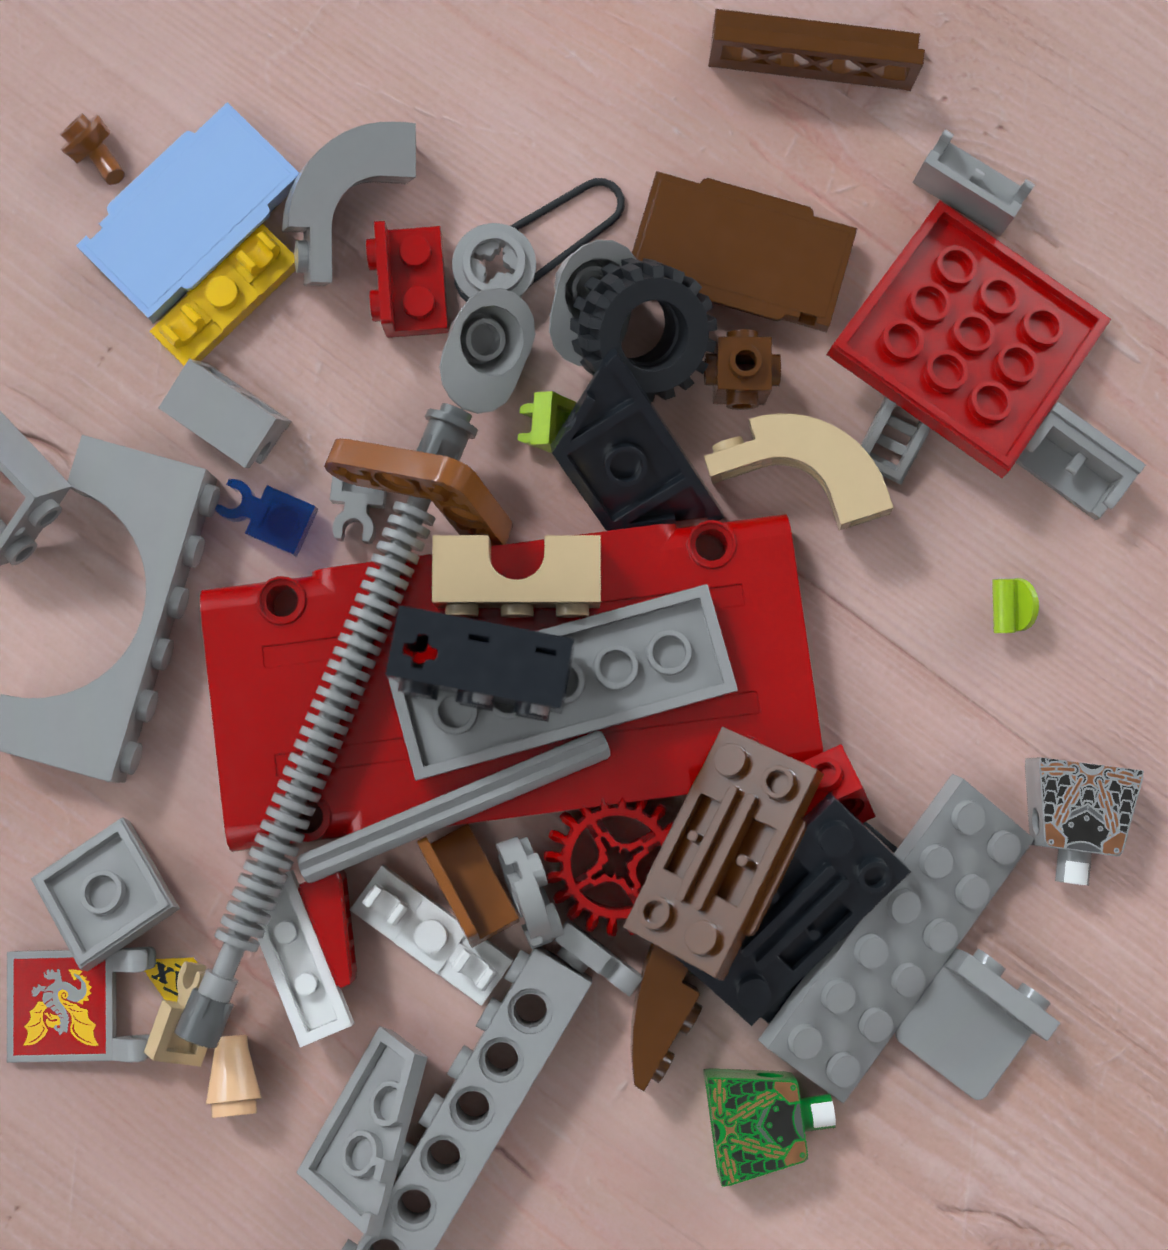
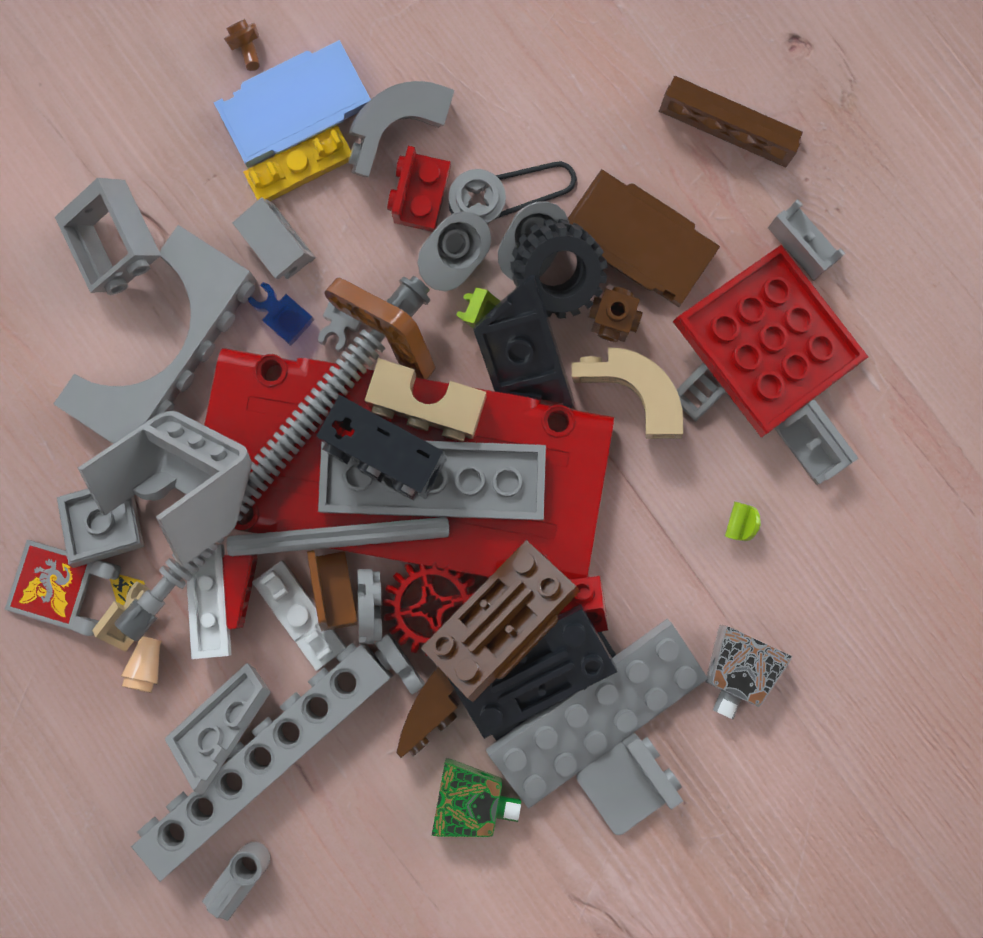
camera: 20 degrees right, 0 degrees up
none -> light grey windscreen [78,411,252,567]

